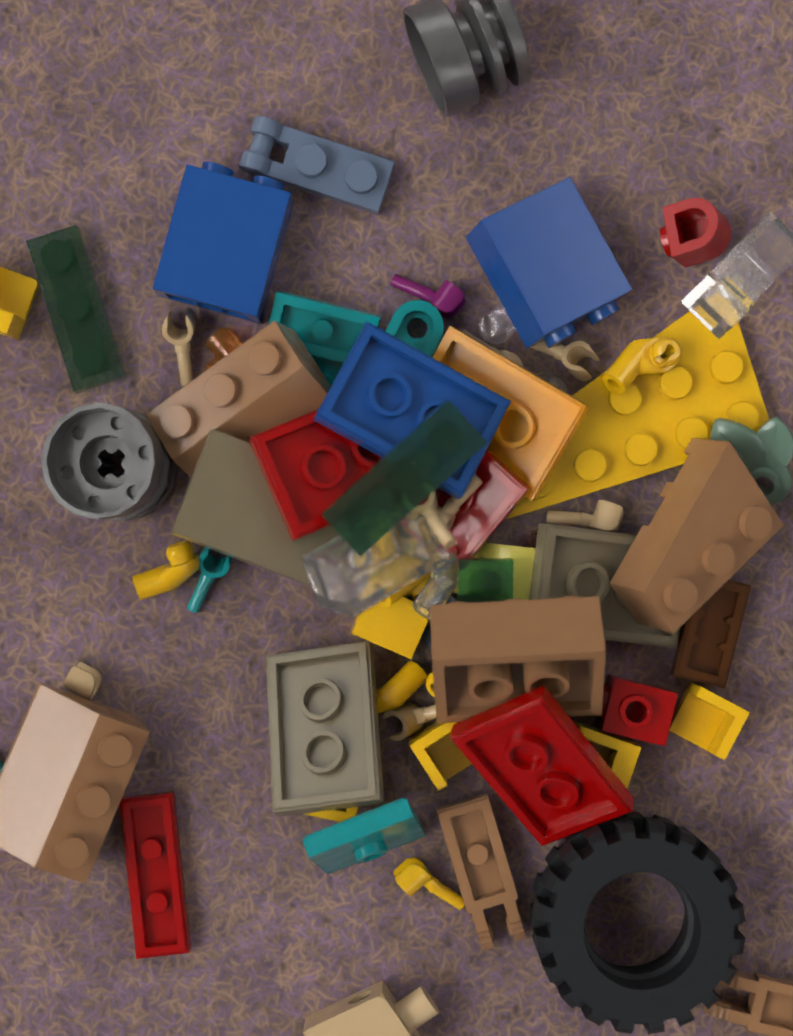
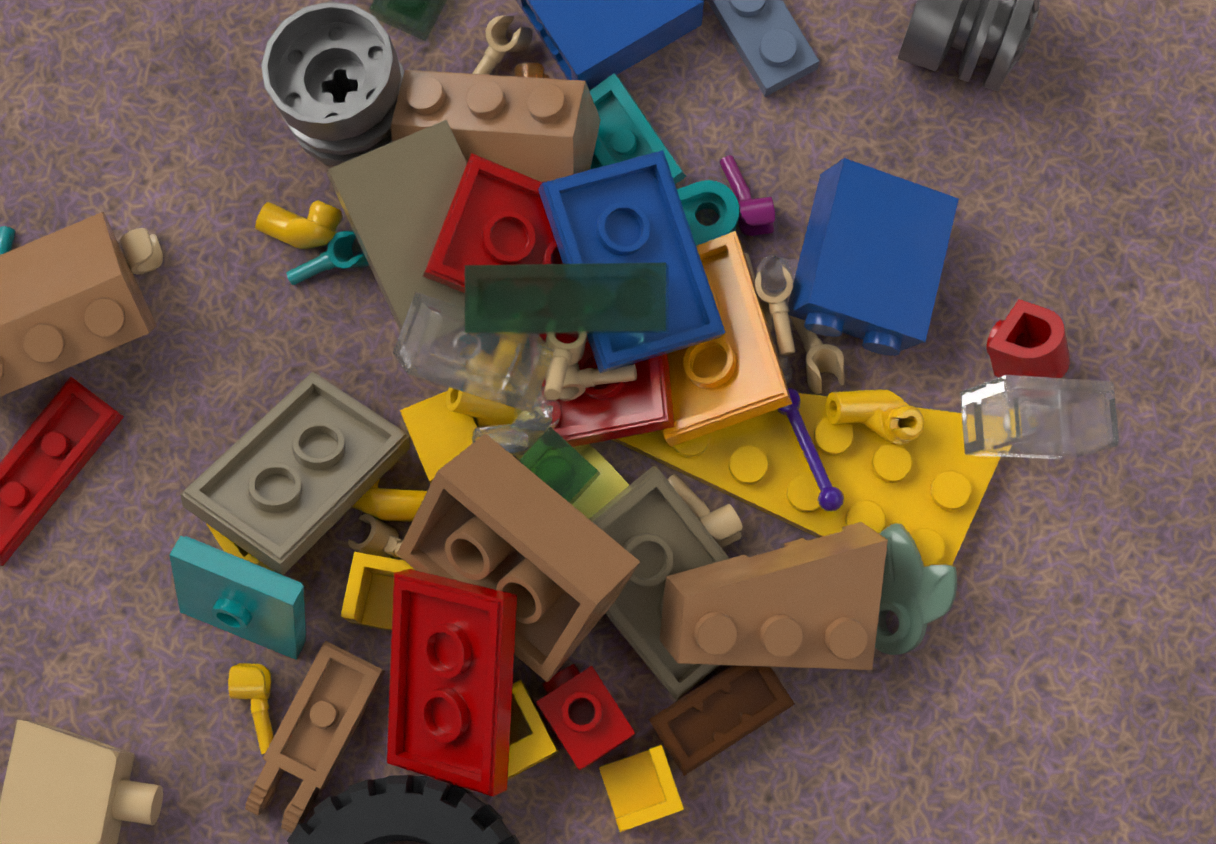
camera: 50 degrees right, 10 degrees down
none -> tan hand [755,265,795,355]
none -> dark purple hinge [777,388,844,512]

